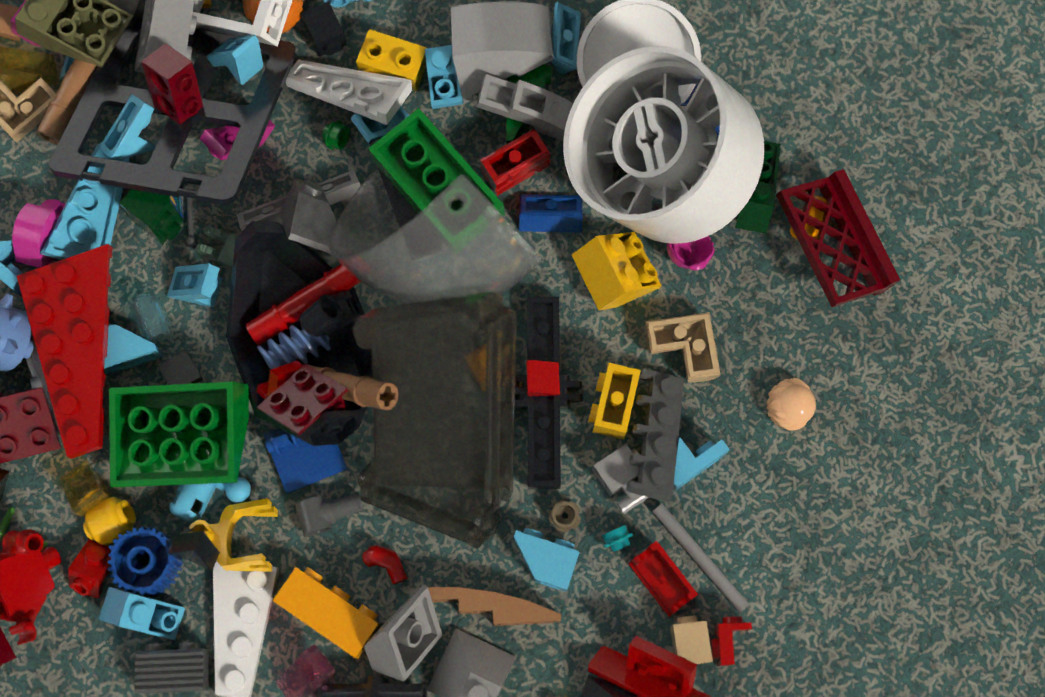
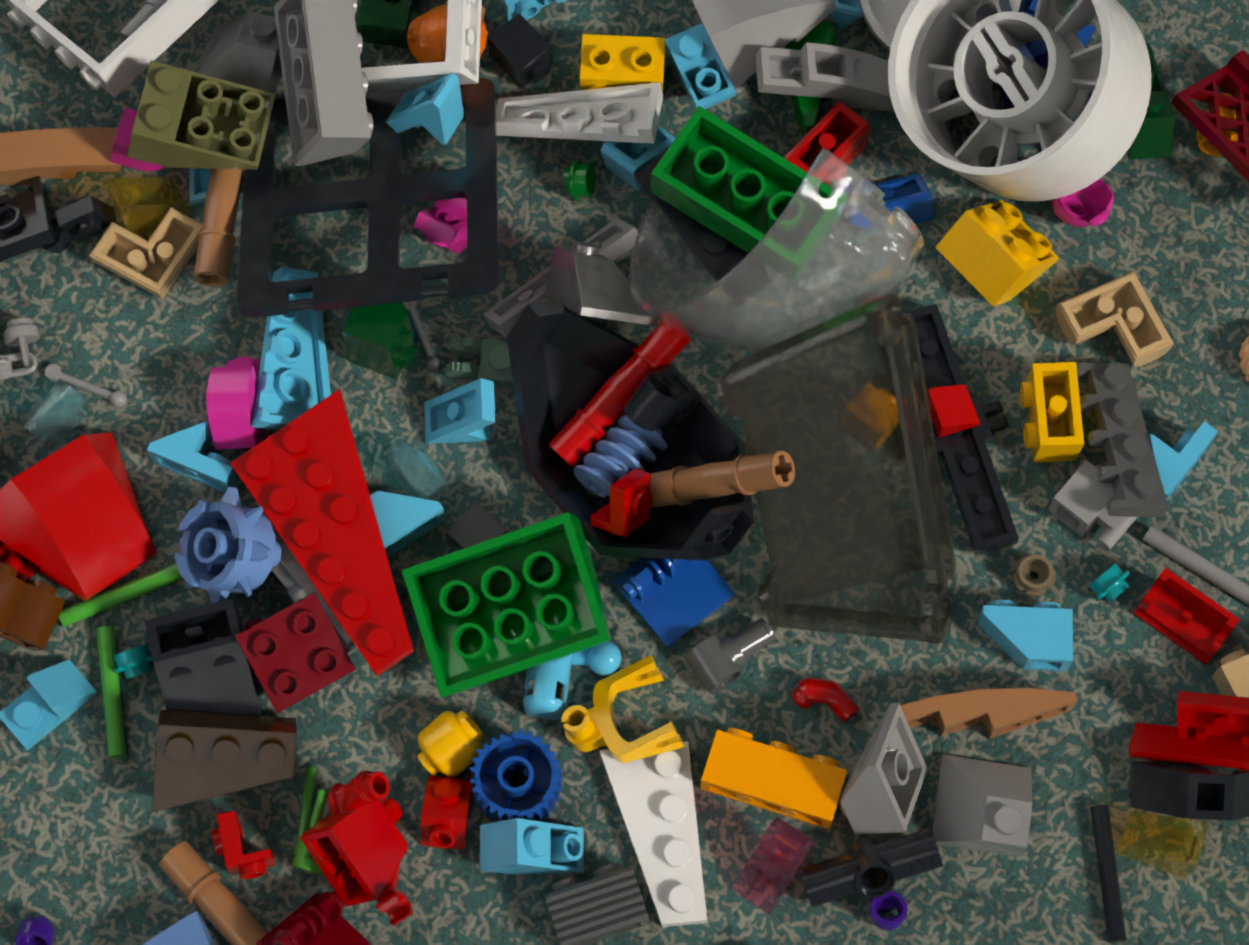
camera: 15 degrees left, 5 degrees down
clear yellow slope [60,460,113,518] -> none
medium azure slope [99,94,156,161] -> none
dark red brick [141,43,204,124] -> none
black slope [168,531,220,570] -> none
dark red hinge [257,364,348,435] -> none

